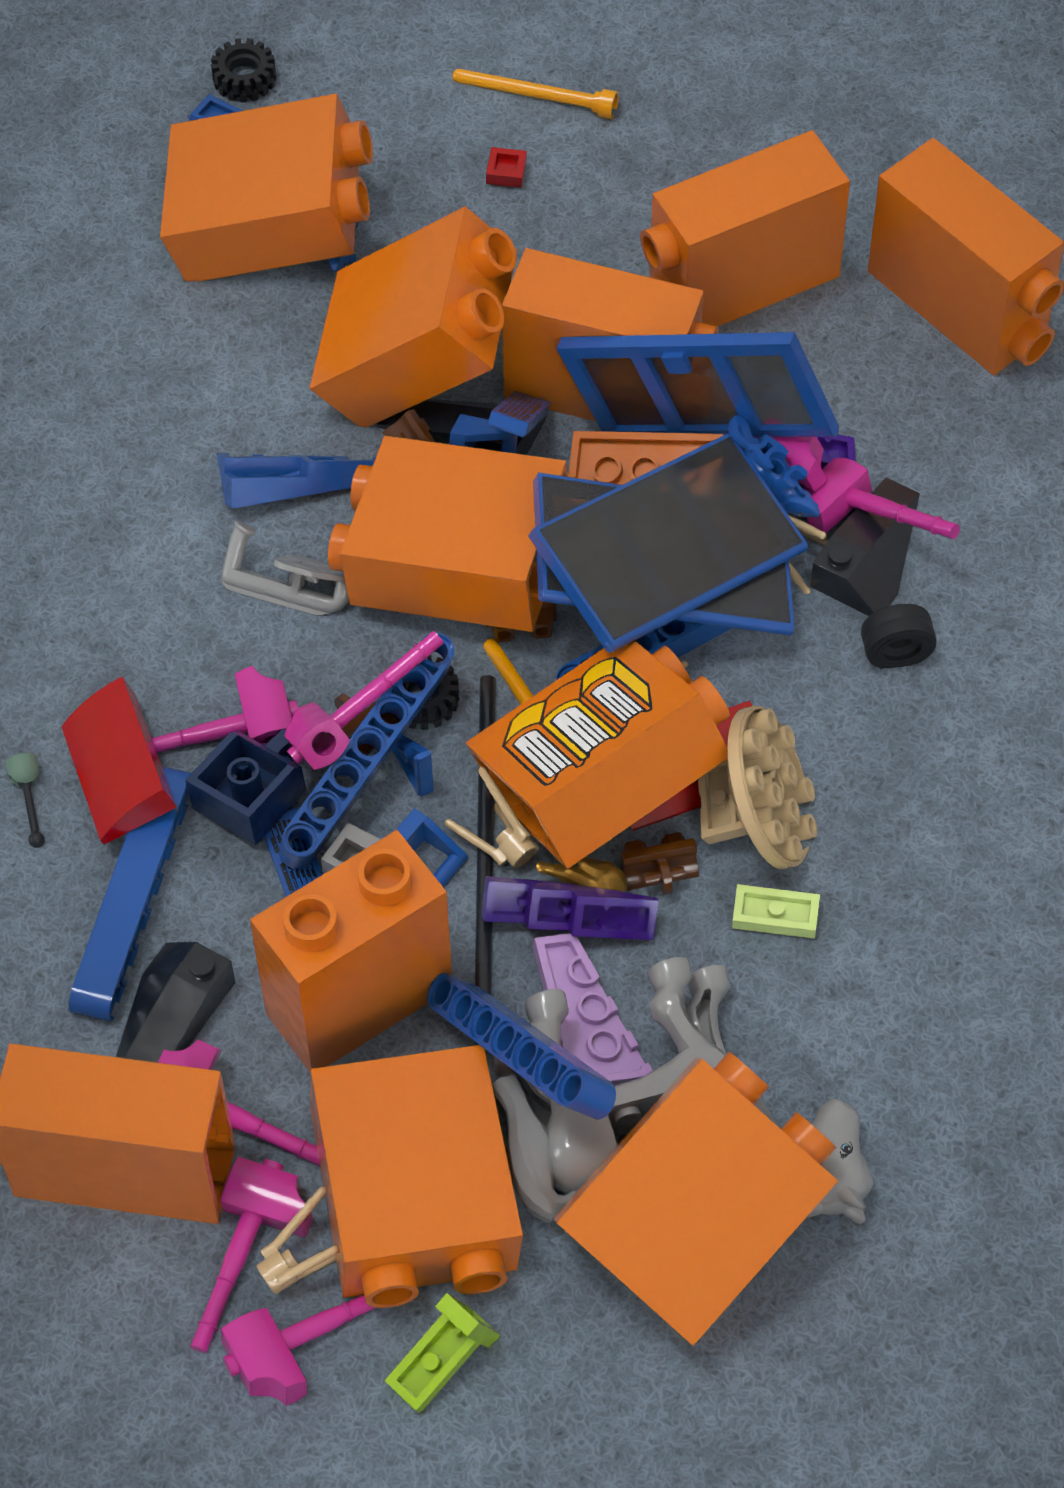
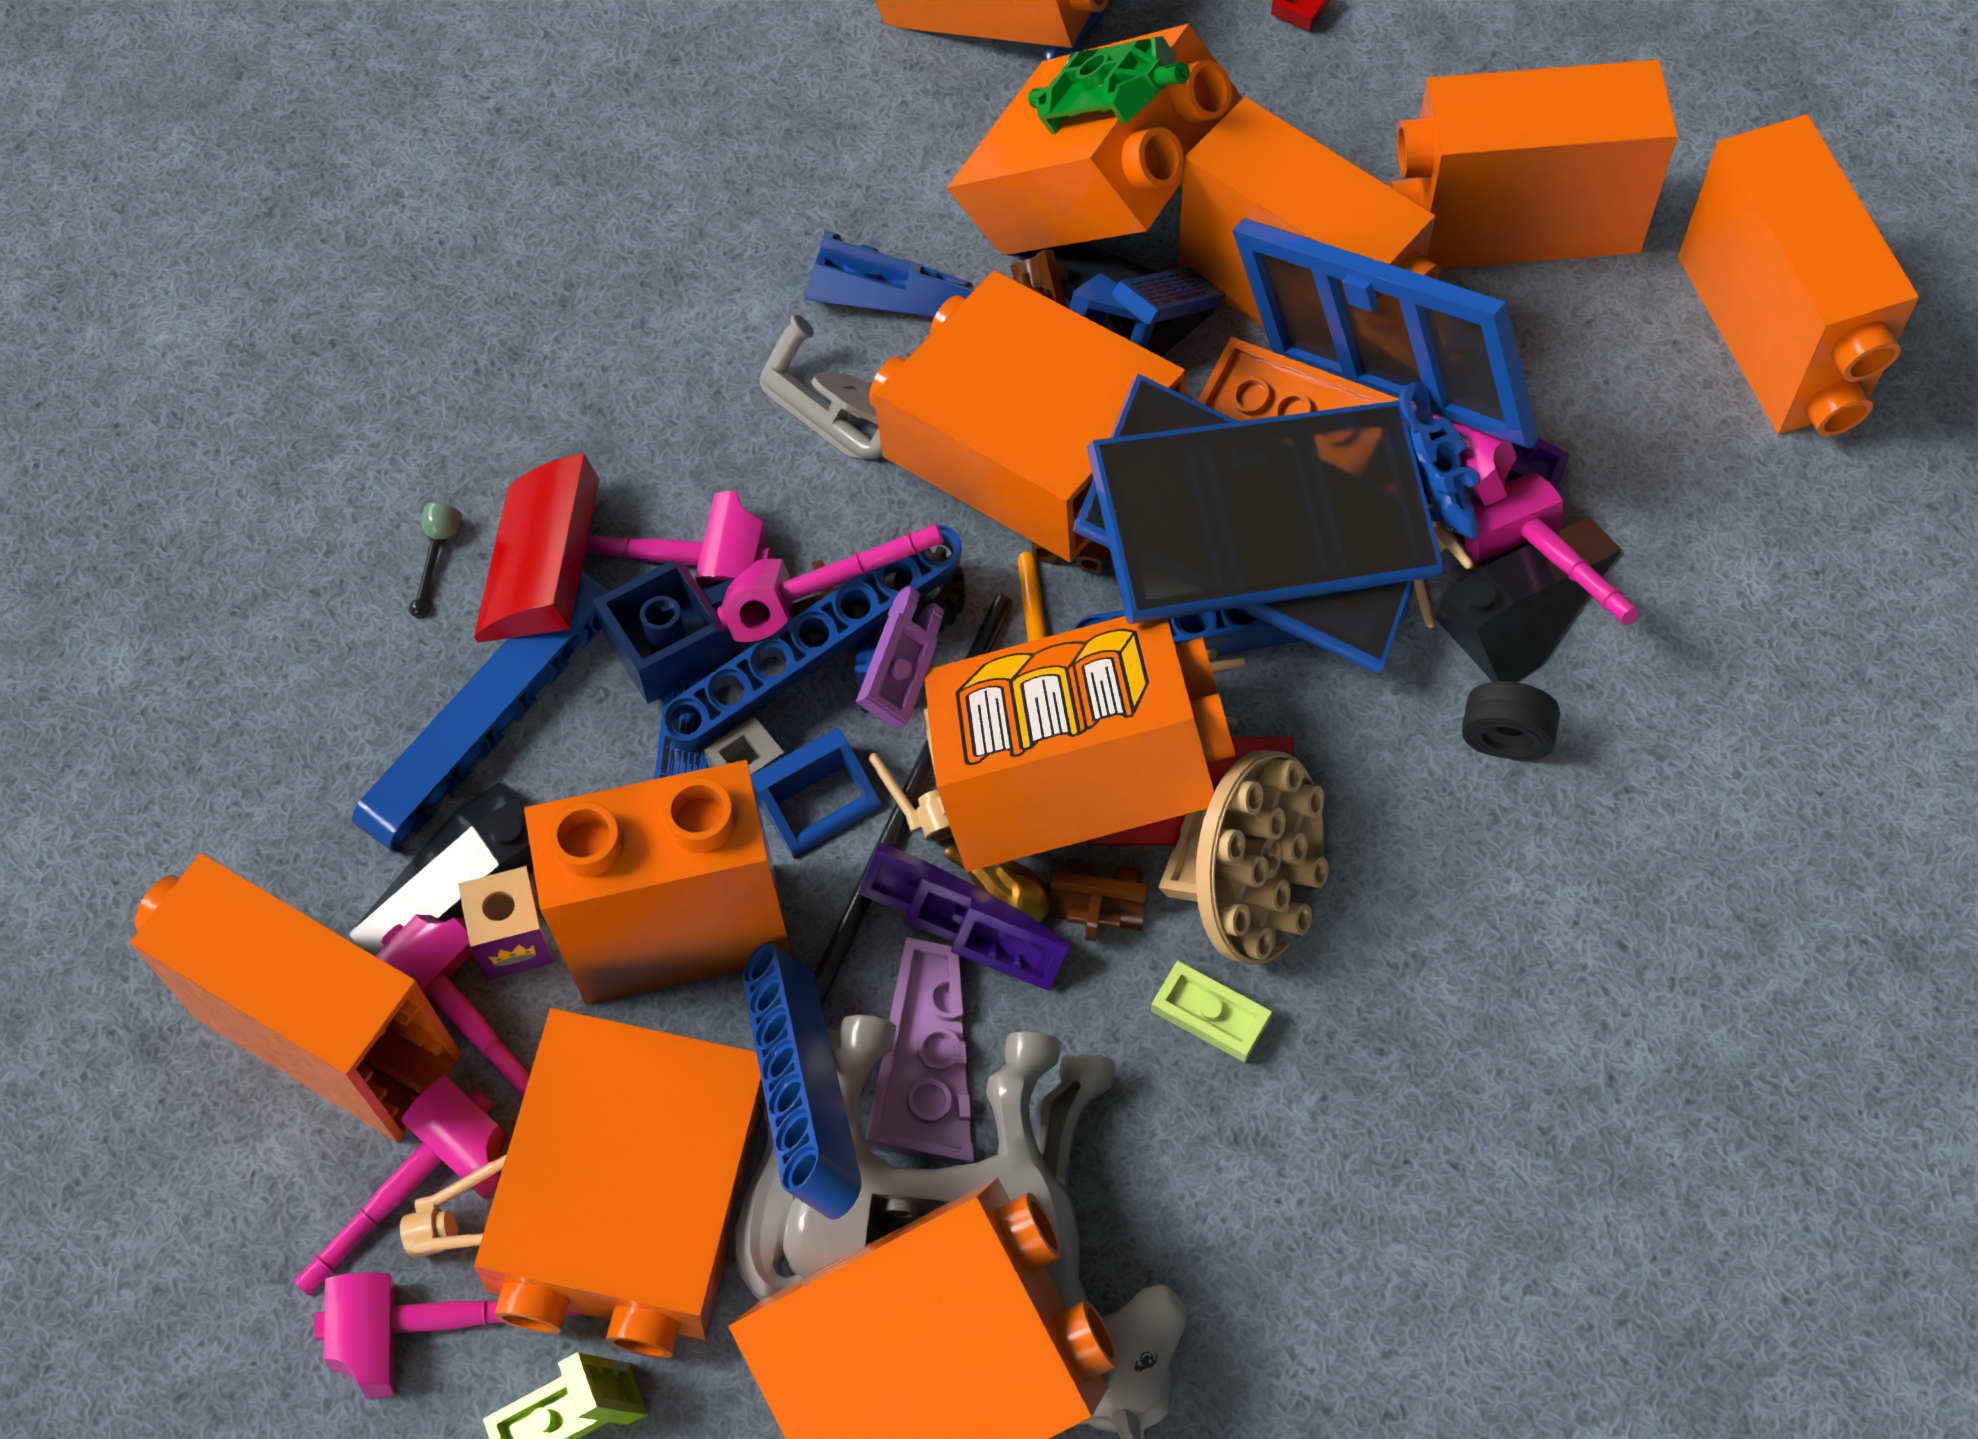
camera: 25 degrees right, 5 degrees up
none -> tan piece [458,866,554,981]
none -> medium lavender hinge [855,585,944,730]
none -> green plate [1028,36,1190,134]

